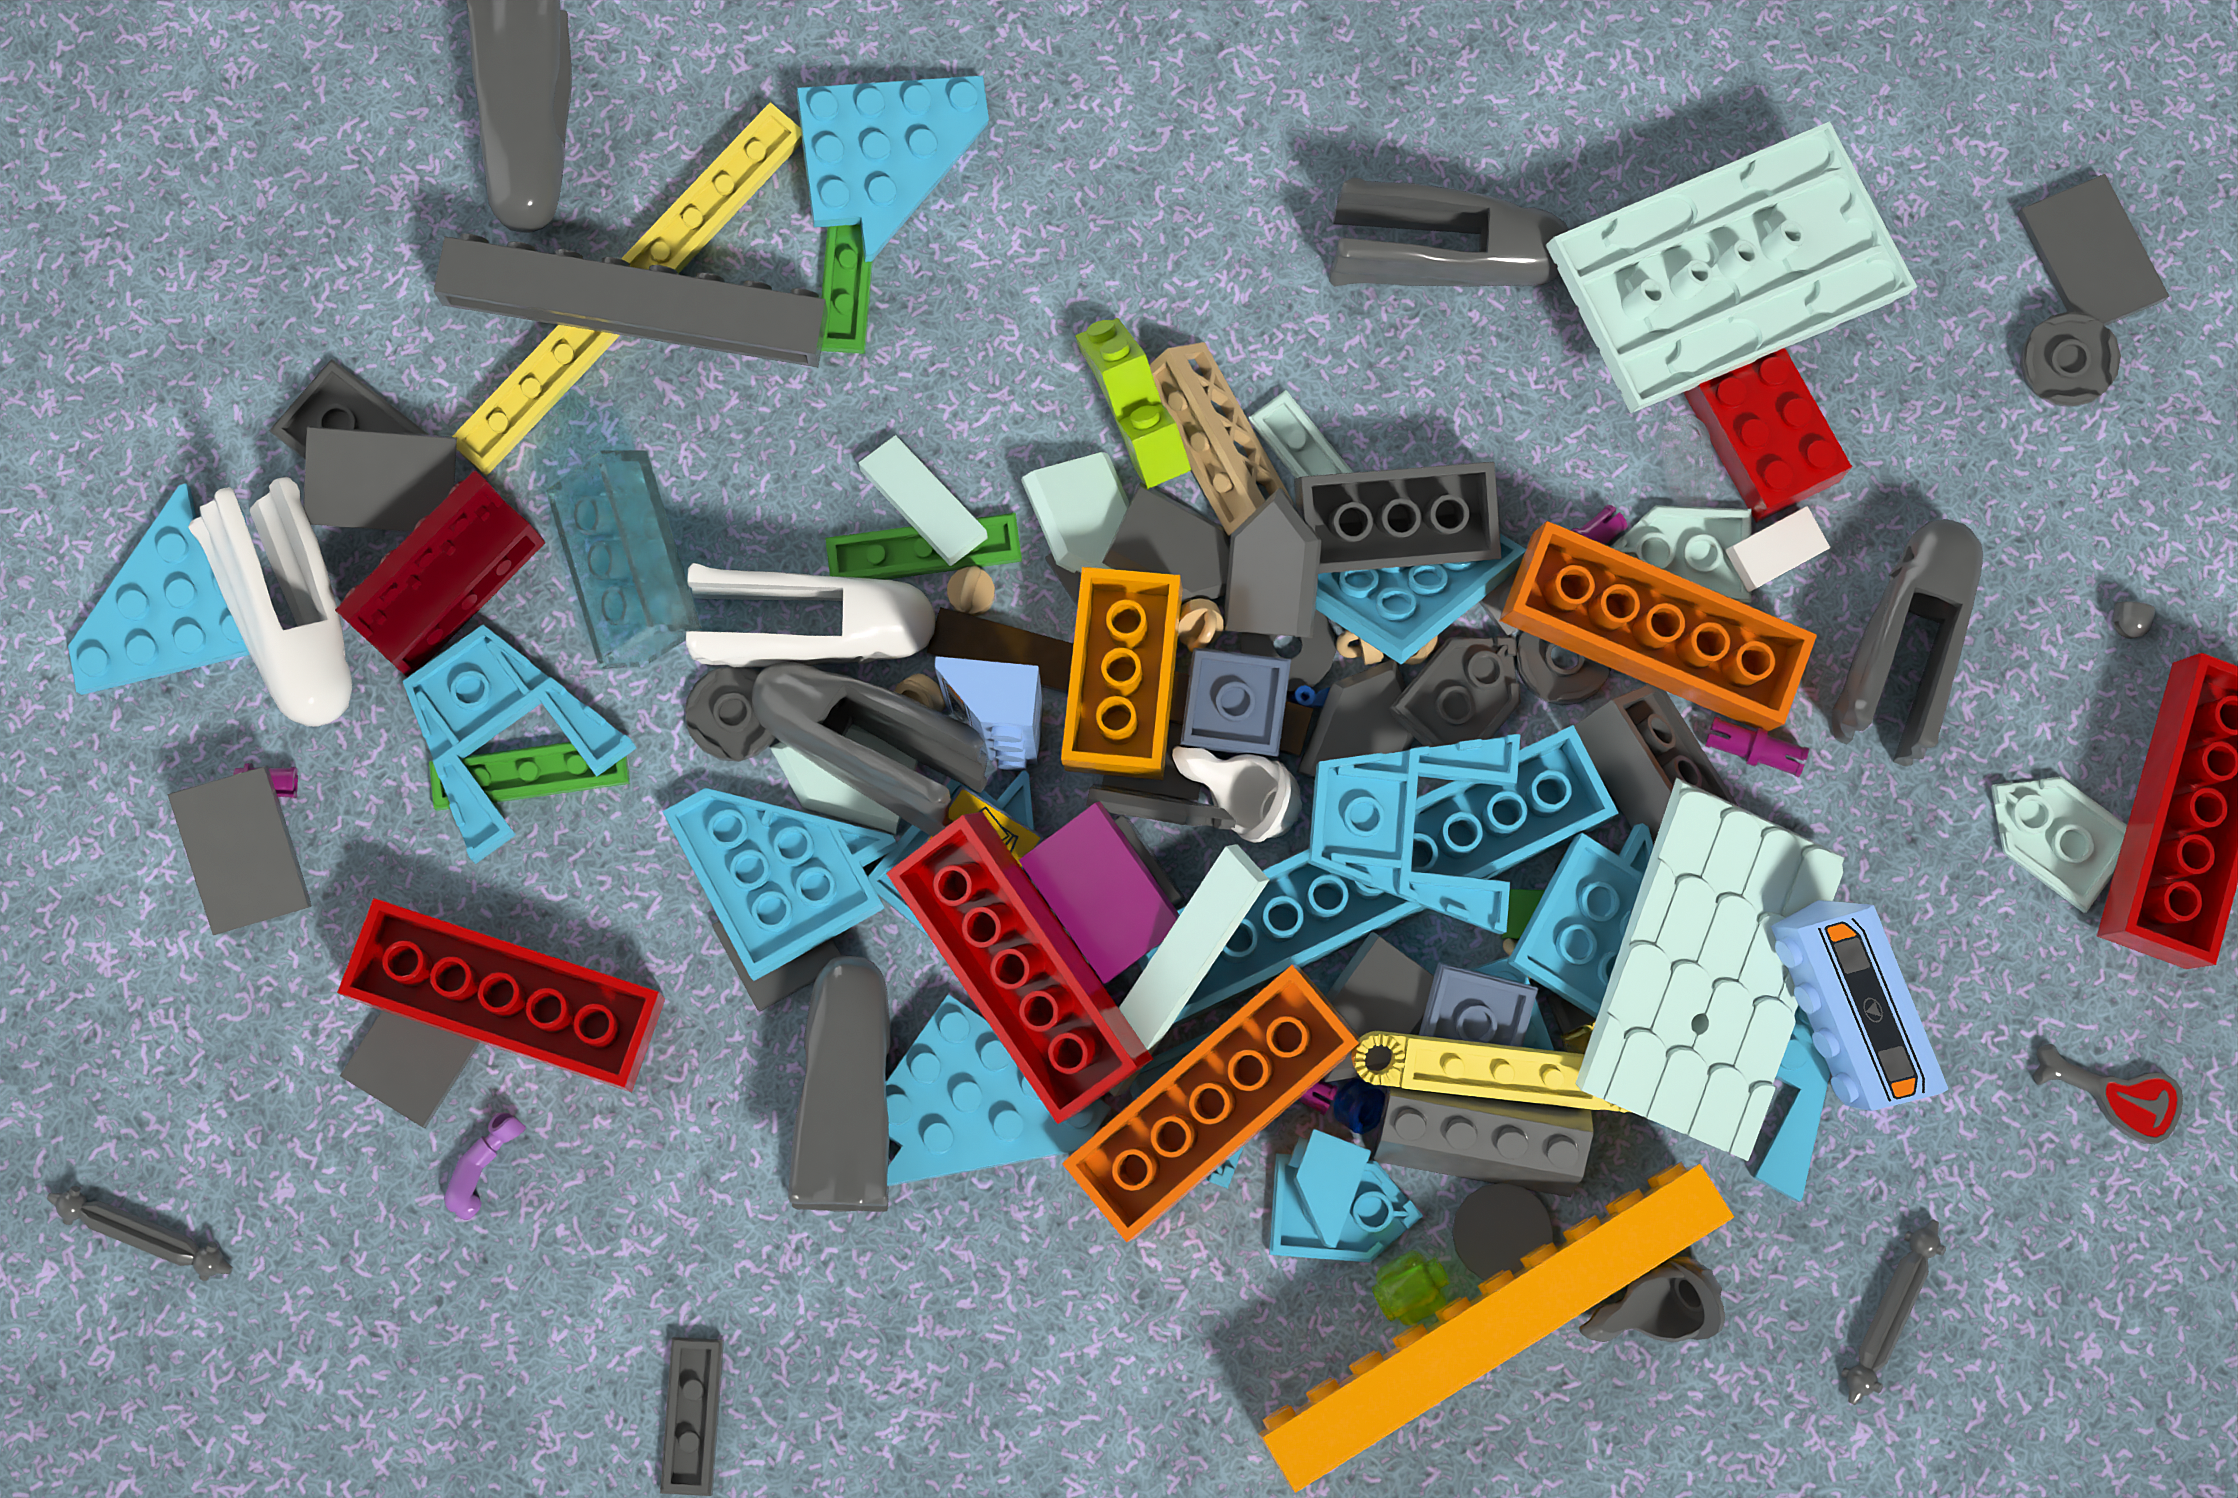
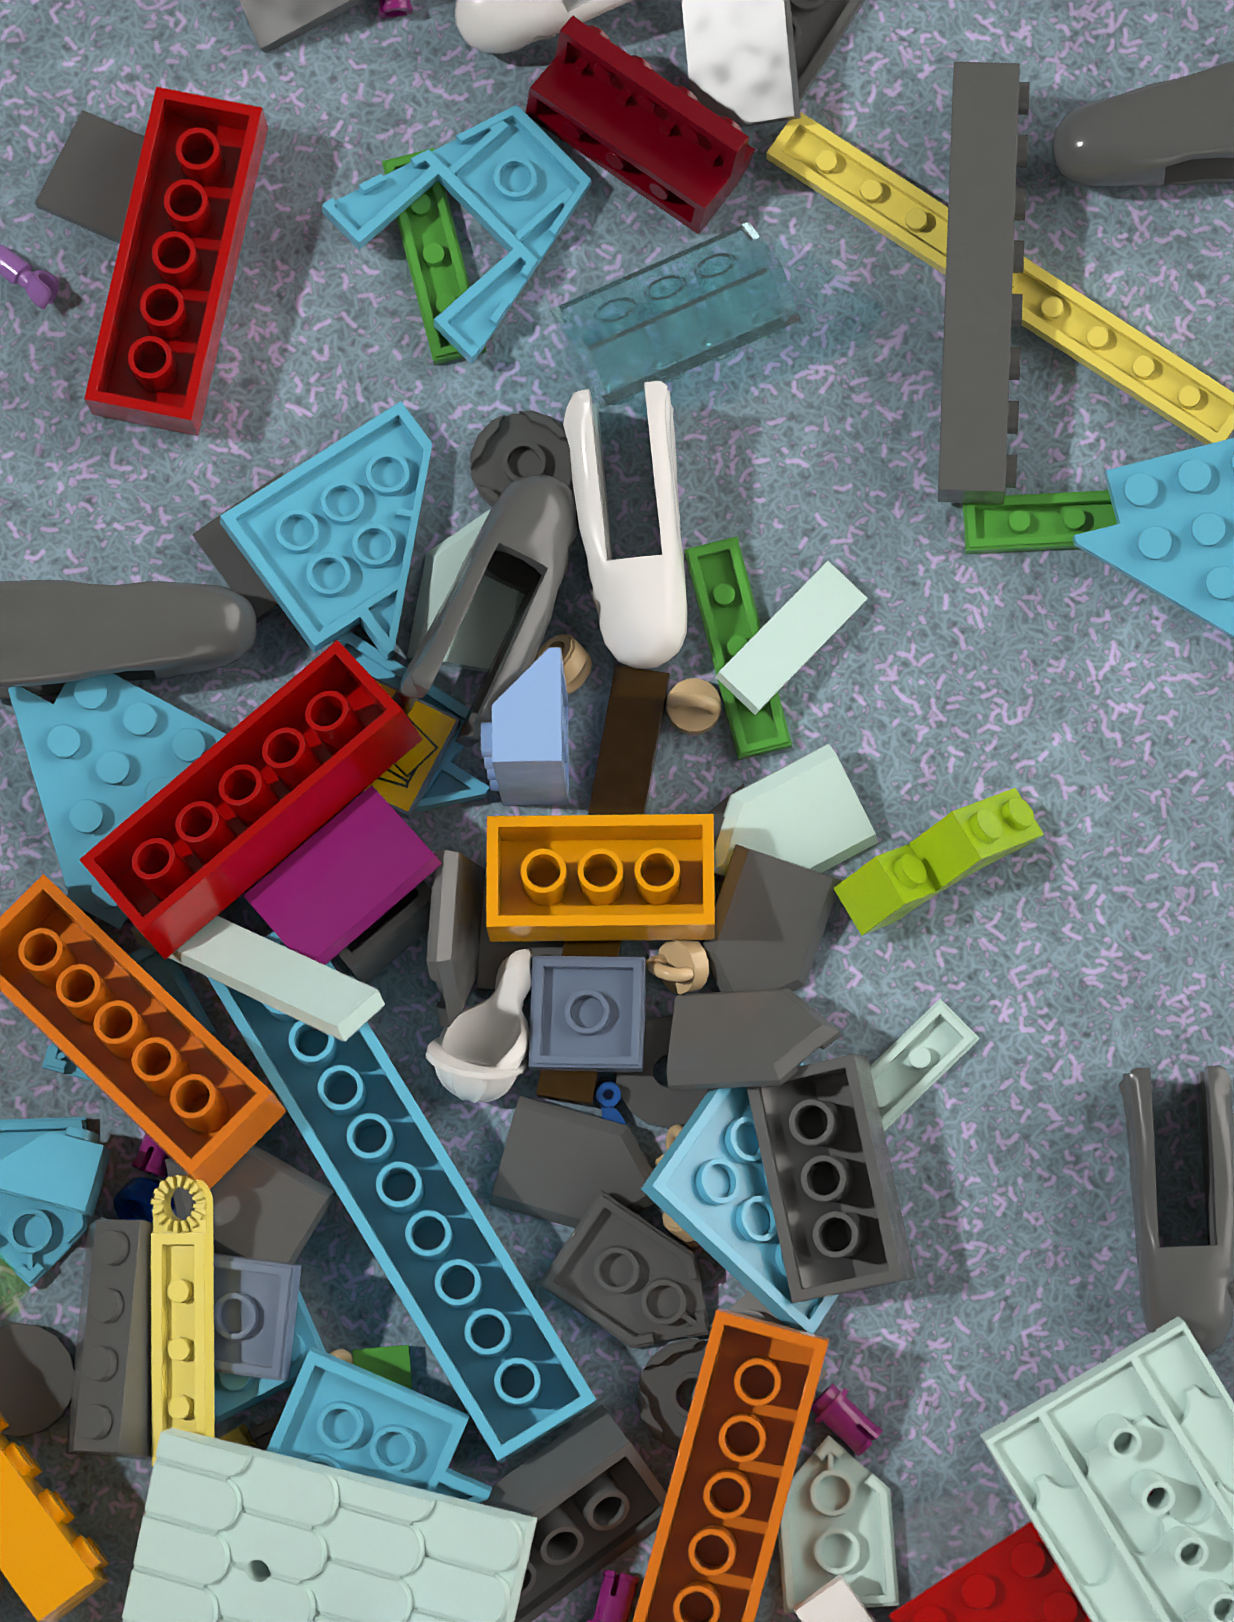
camera: 90 degrees right, 0 degrees up
tan fence [1149,342,1294,536] -> none
medium azure wing [1308,734,1520,934] -> none

